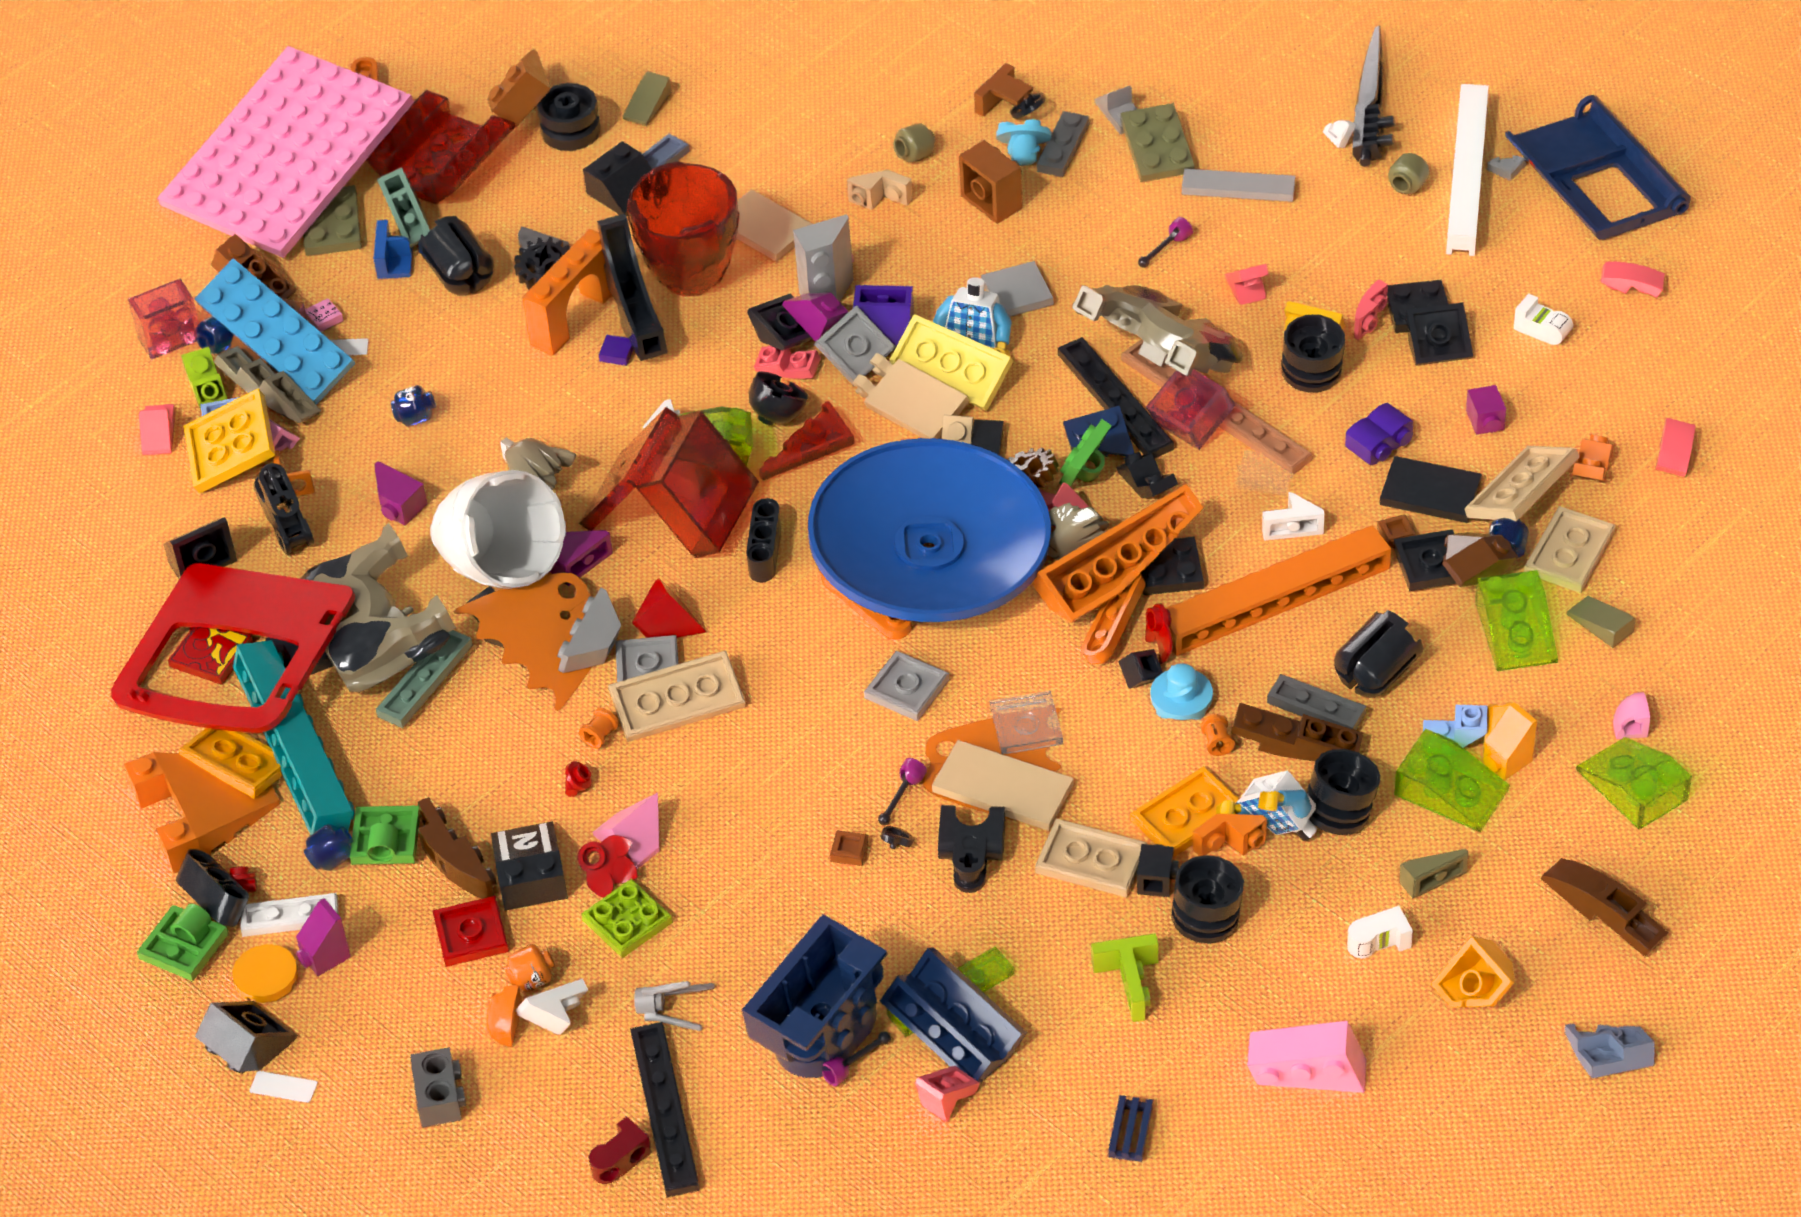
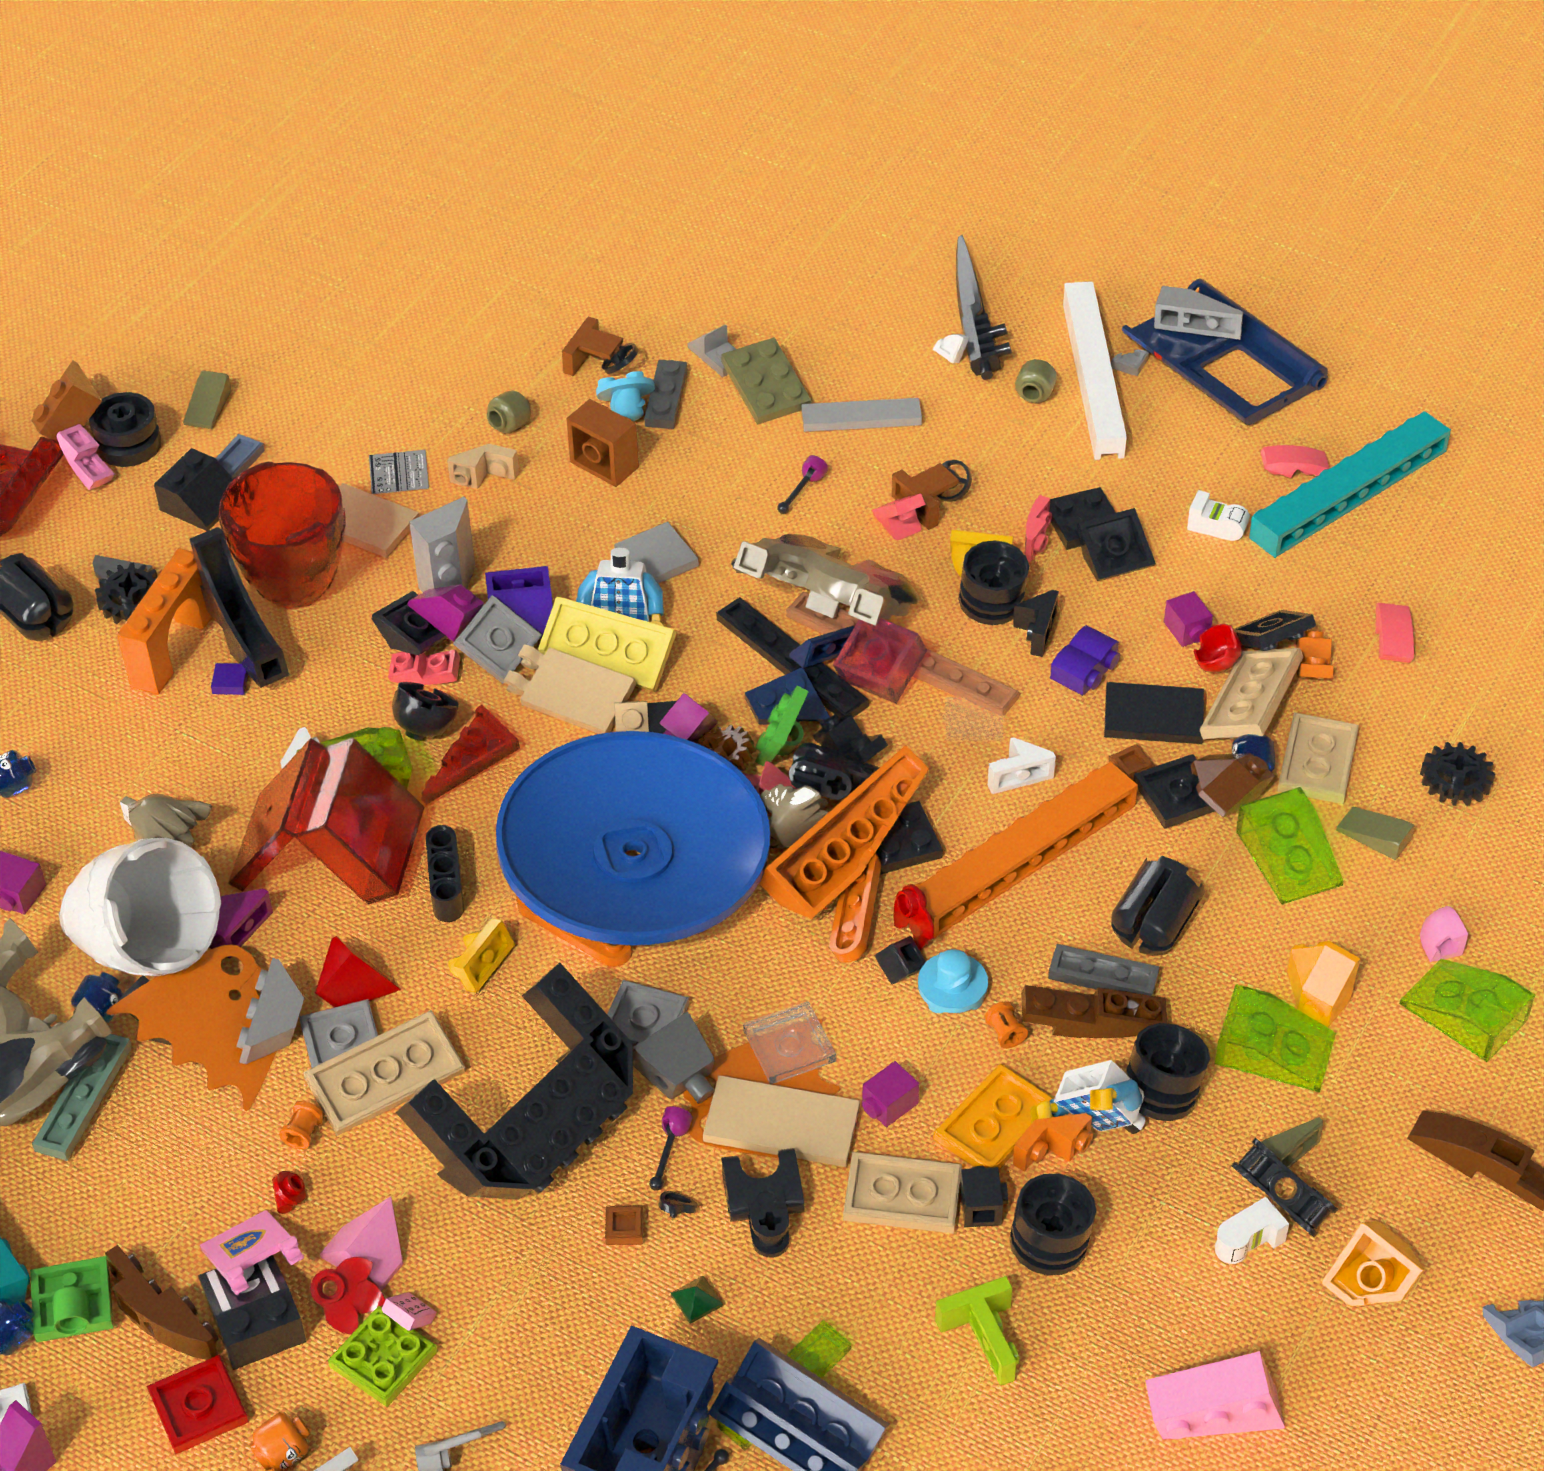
camera: 15 degrees left, 0 degrees up
light blue slope [1422,705,1487,753] -> none
none -> bright pink slope [56,424,115,490]
none -> clear blue head [71,972,123,1023]
none -> bright pink flag [199,1210,304,1295]
none -> light grey sticker [369,450,429,494]
none -> bright pink tile [382,1292,436,1331]
none -> black wedge [395,962,633,1200]
none -> yellow tile [448,918,515,993]
none -> dark grey torso [633,1012,715,1104]
none -> magenta slope [659,693,718,742]
none -> dark green slope [671,1276,723,1324]
none -> dark blue slope [789,626,856,668]
none -> black piece [789,742,880,800]
none -> magenta brick [862,1061,919,1127]
none -> dark orange piece [891,460,972,530]
none -> black slope [1013,590,1059,657]
none -> light grey slope [1154,286,1243,340]
none -> red hair [1194,623,1242,673]
none -> black piece [1231,1138,1338,1237]
none -> black plate [1234,610,1316,651]
none -> teal brick [1249,411,1451,558]
none -> black gear [1420,742,1495,806]

